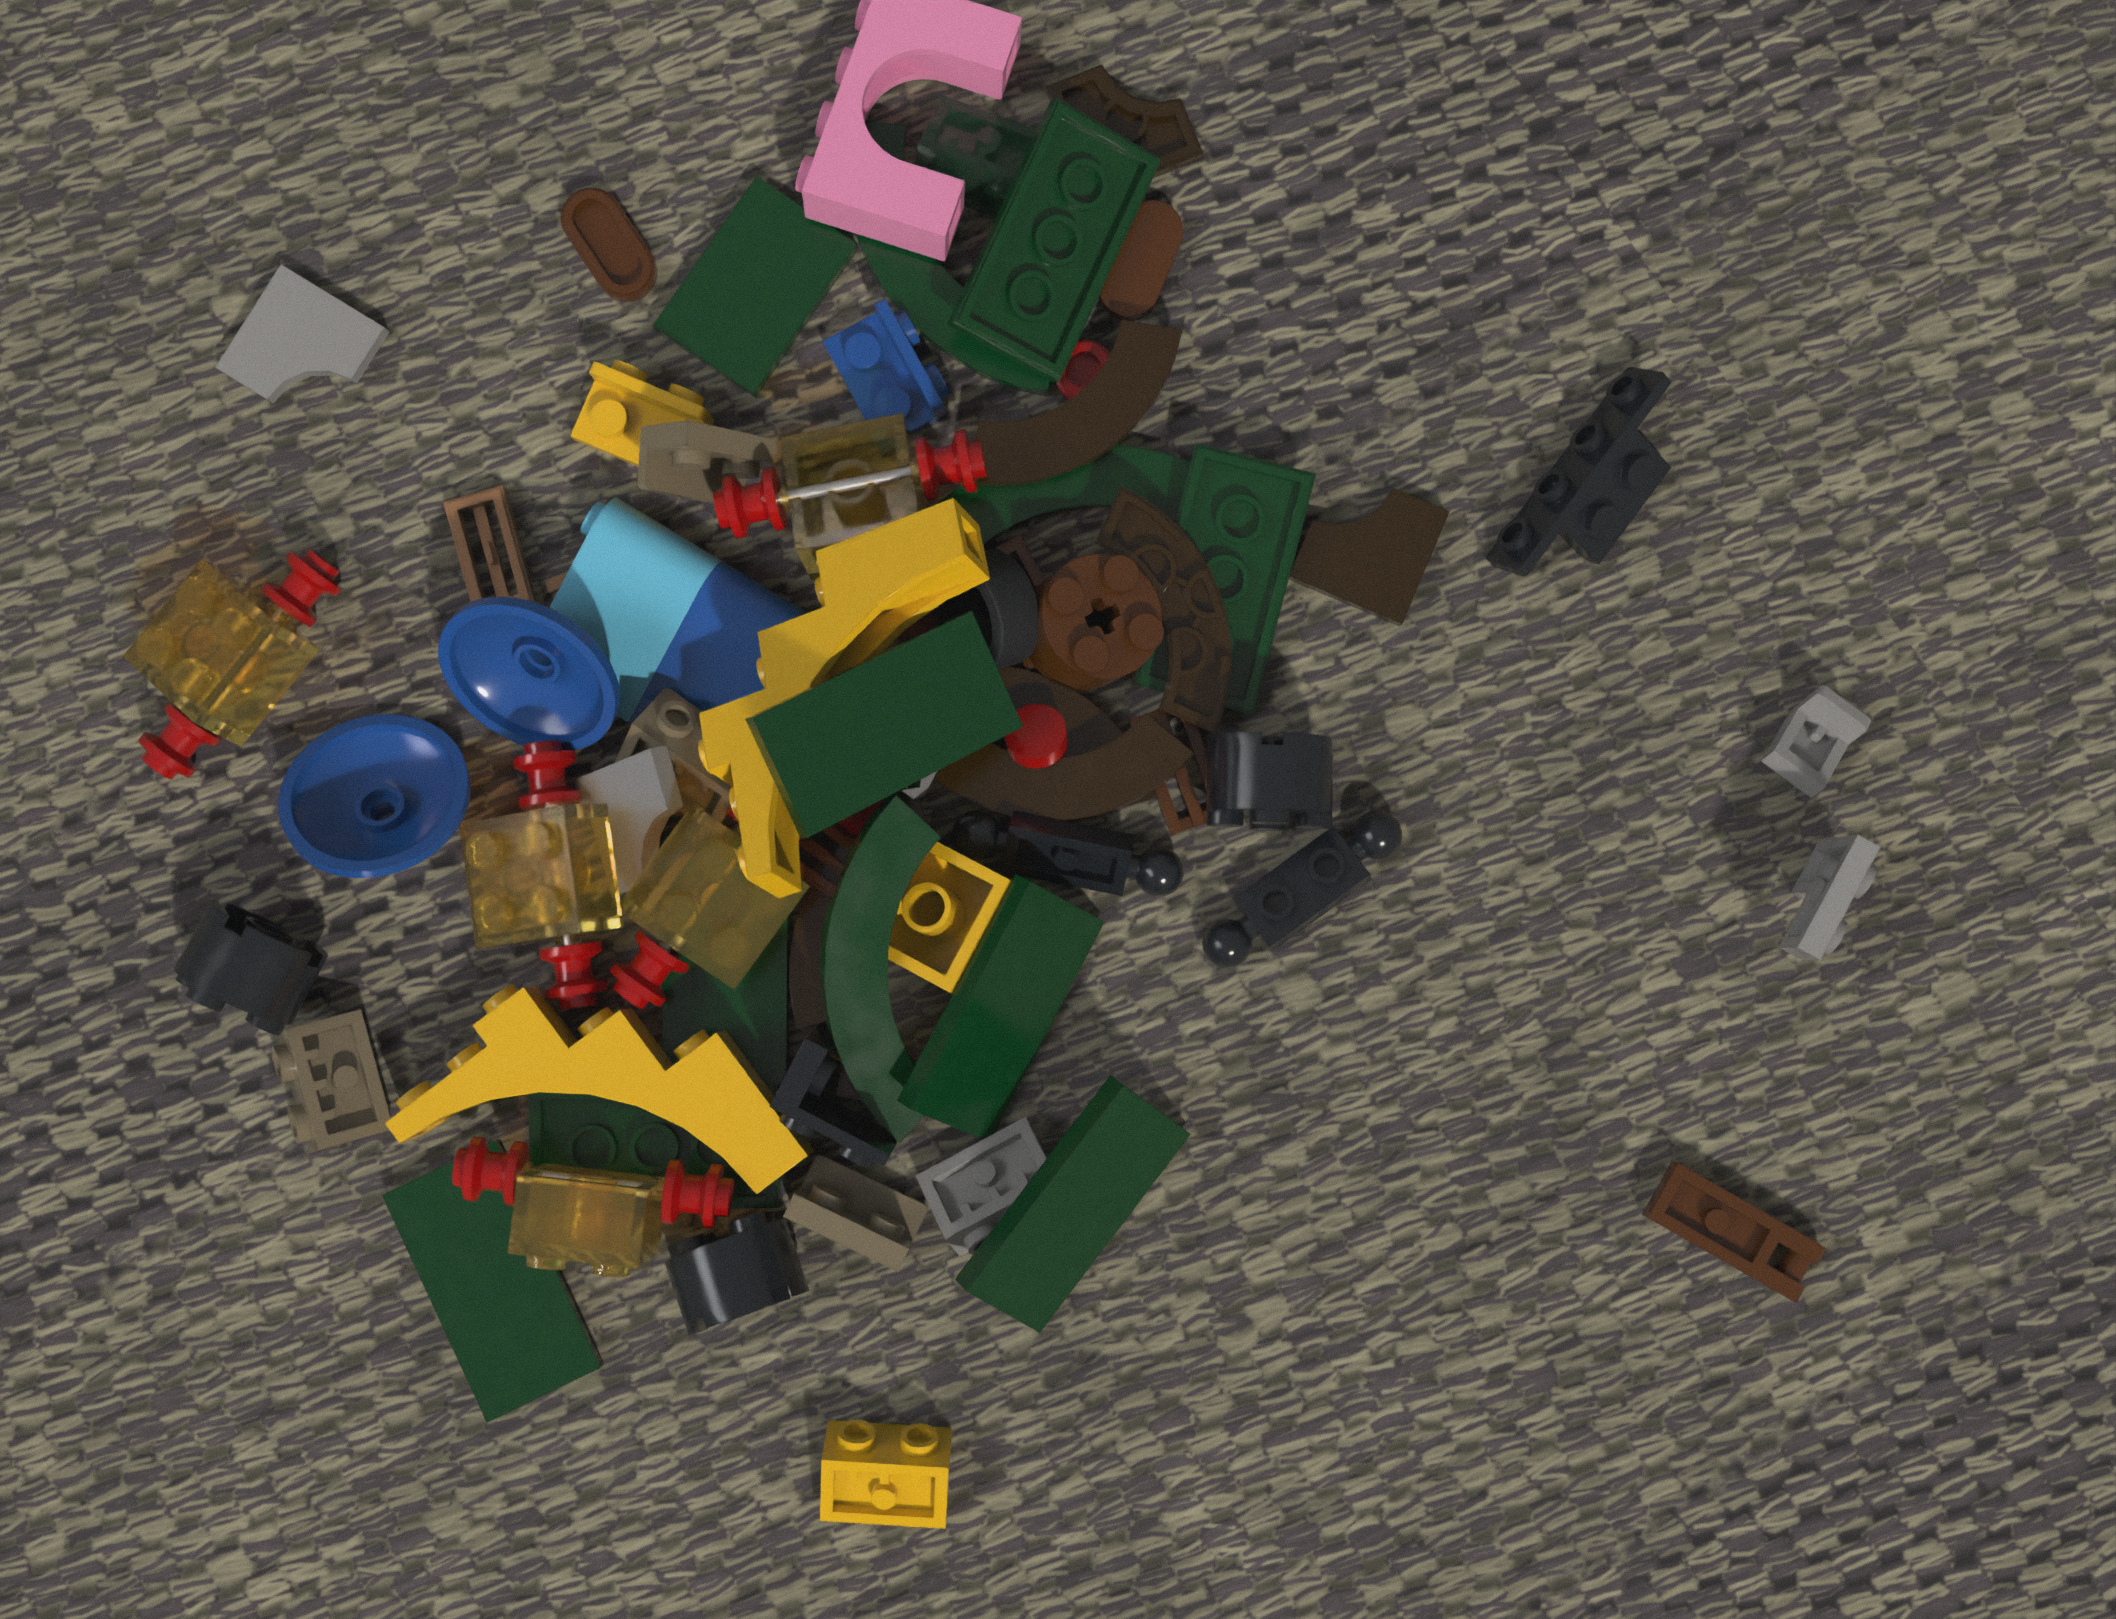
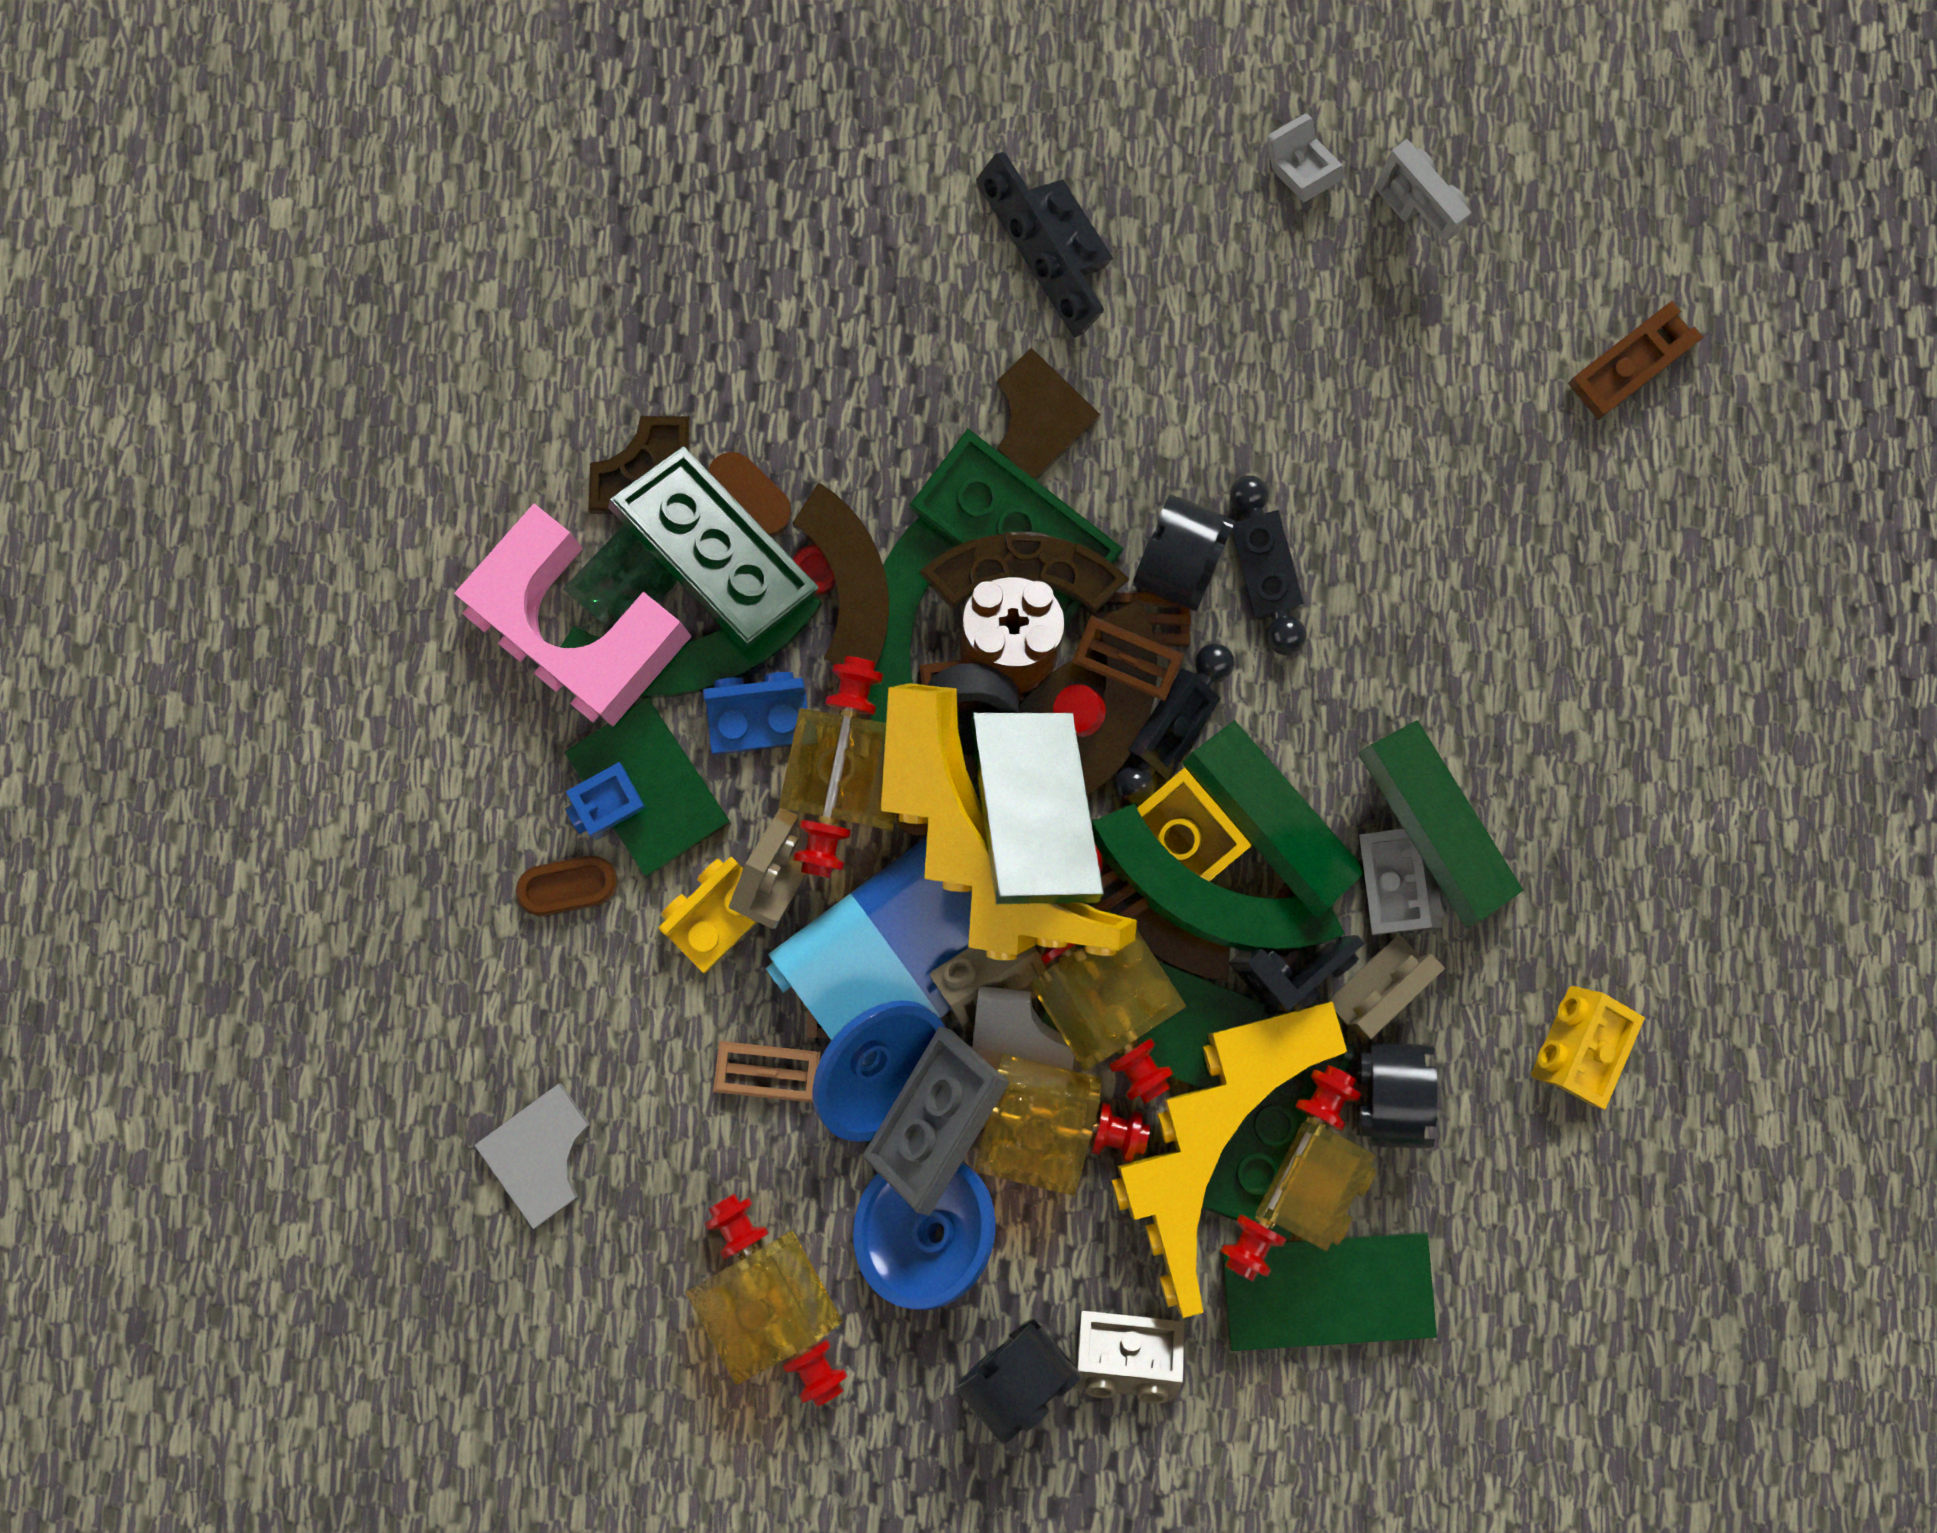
camera: 70 degrees left, 5 degrees down
none -> blue bracket [565,762,646,840]
none -> dark grey tile [862,1026,1010,1216]
none -> reddish brown tile [1071,616,1185,701]

